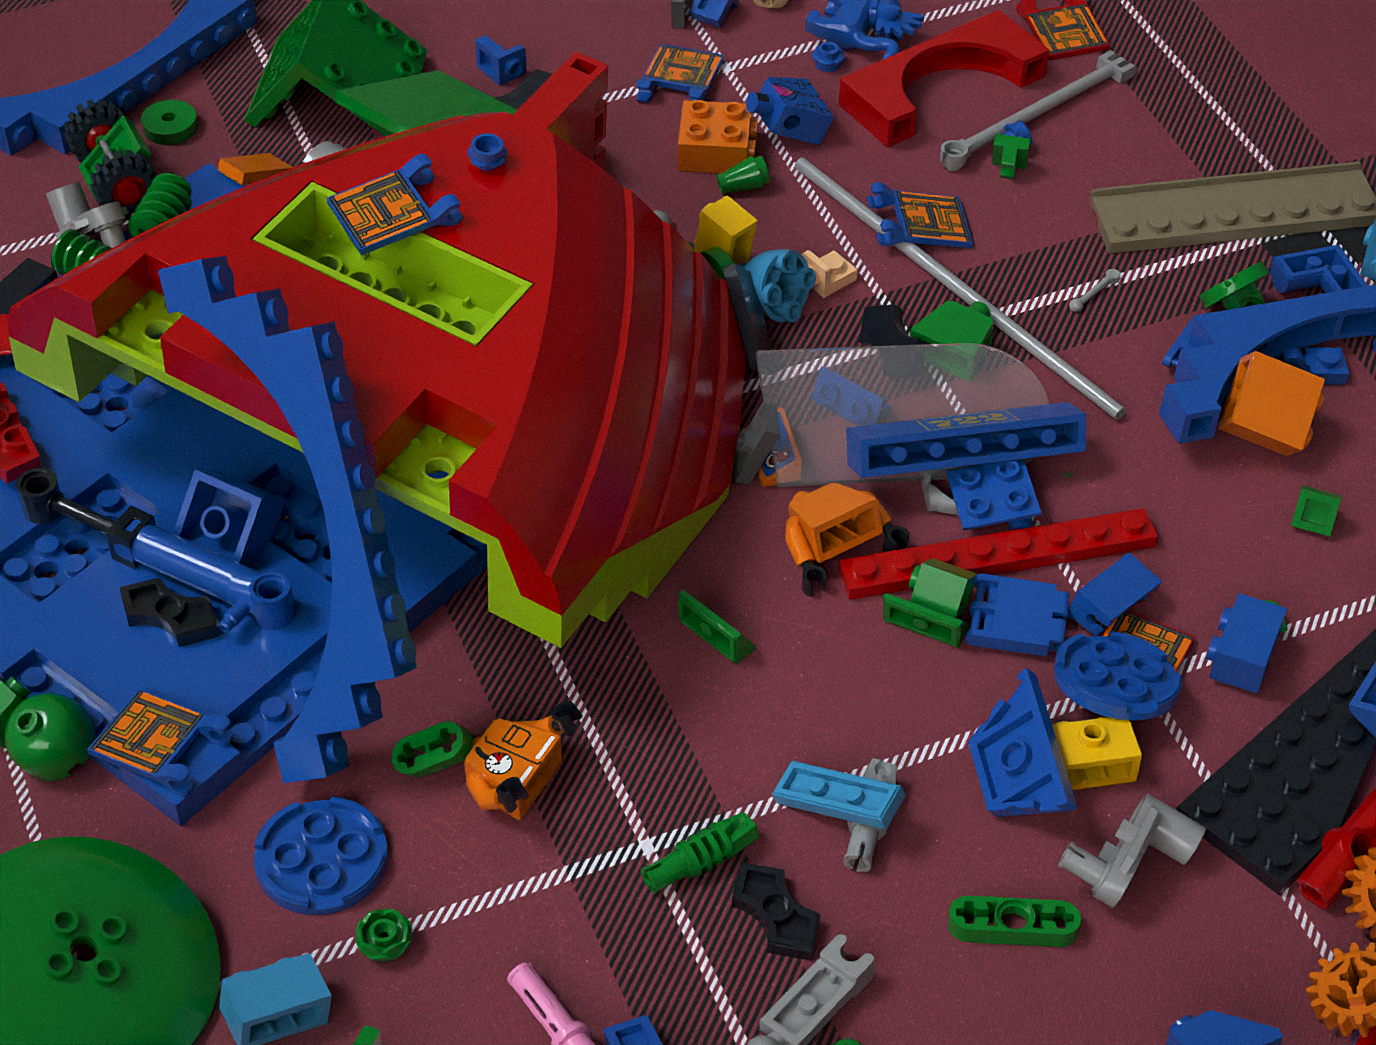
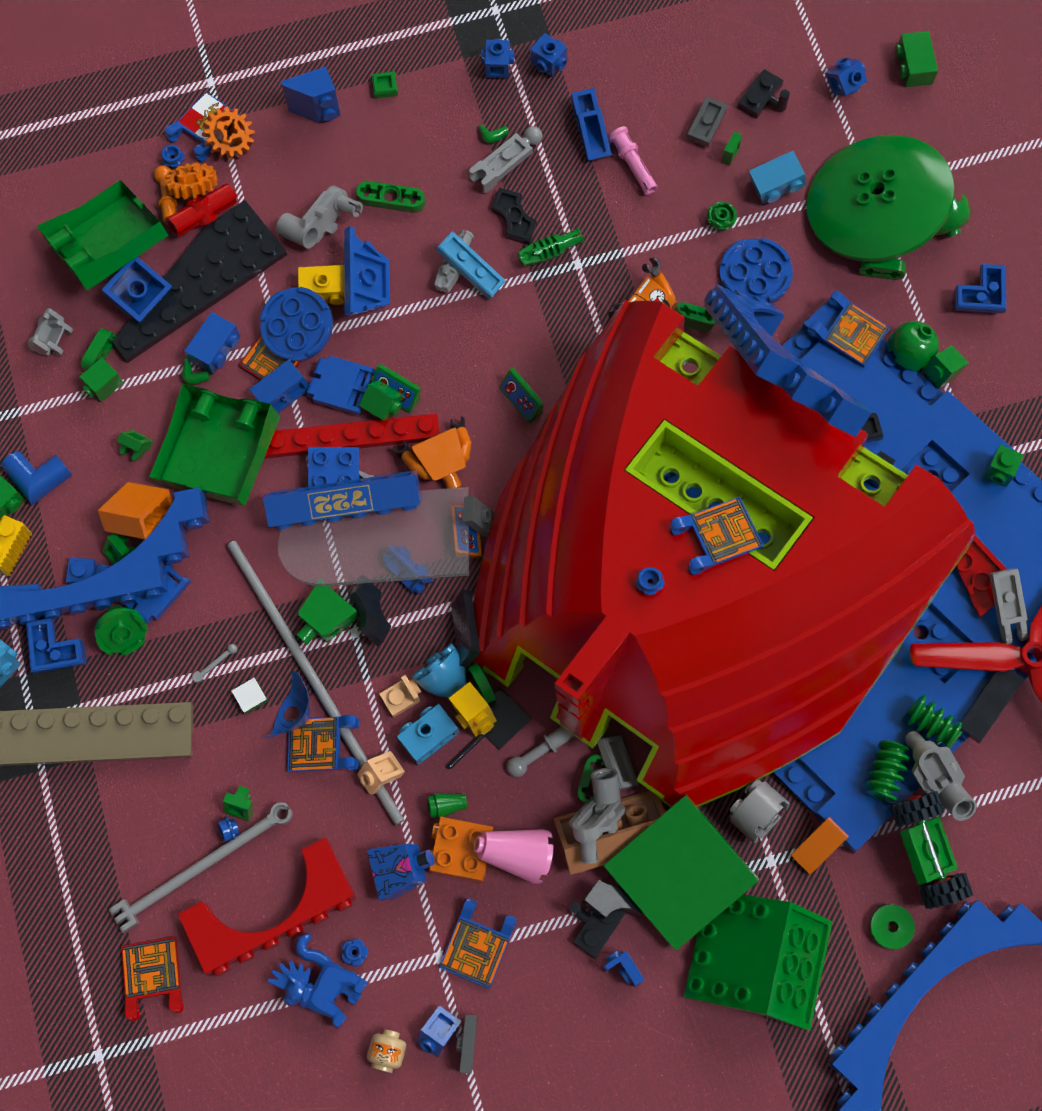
camera: 170 degrees left, 25 degrees up
none -> green piece [149,384,281,507]
none -> white tile [232,678,268,714]
none -> blue piece [262,671,310,738]
none -> light nougat bracket [357,751,405,795]
none -> dark azure brick [397,704,459,766]
none -> bright pink cone [474,829,553,884]

